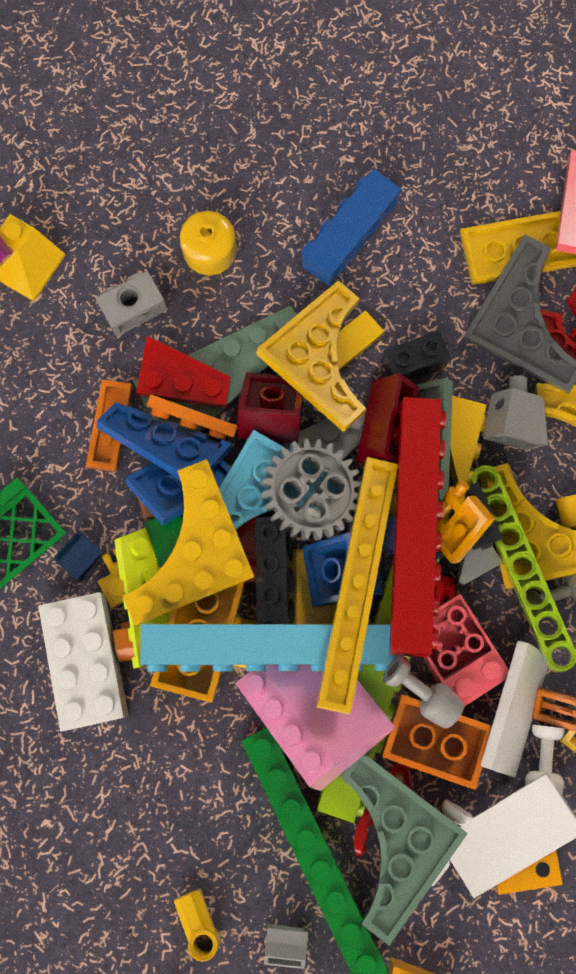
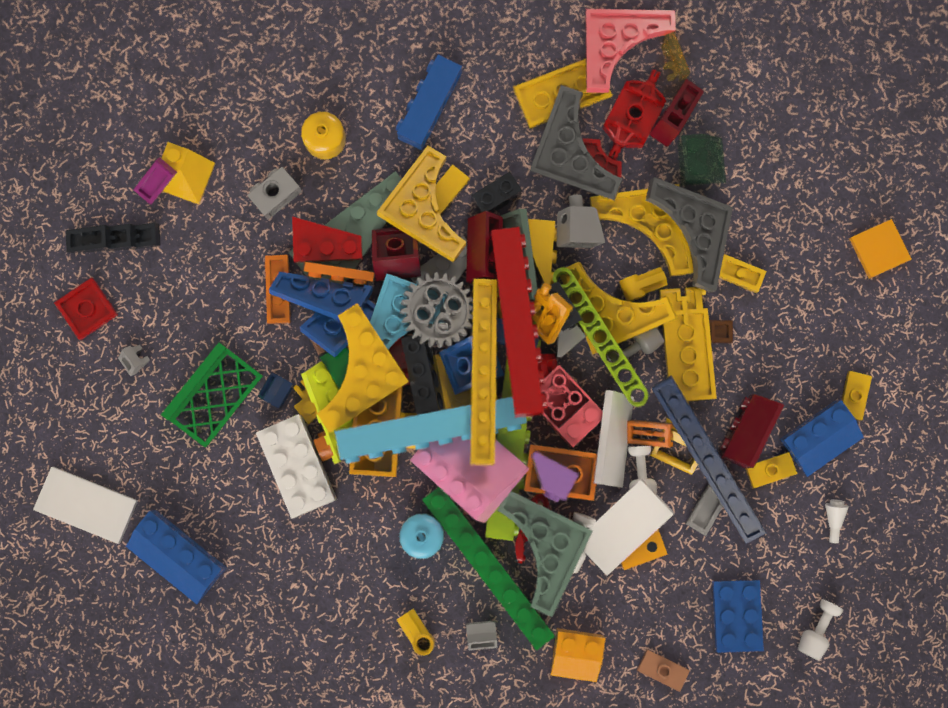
camera: 15 degrees left, 5 degrees up
light grey piece [383,655,464,728] -> none
none -> medium azure head [400,513,444,559]
none -> medium lavender slope [531,452,578,502]

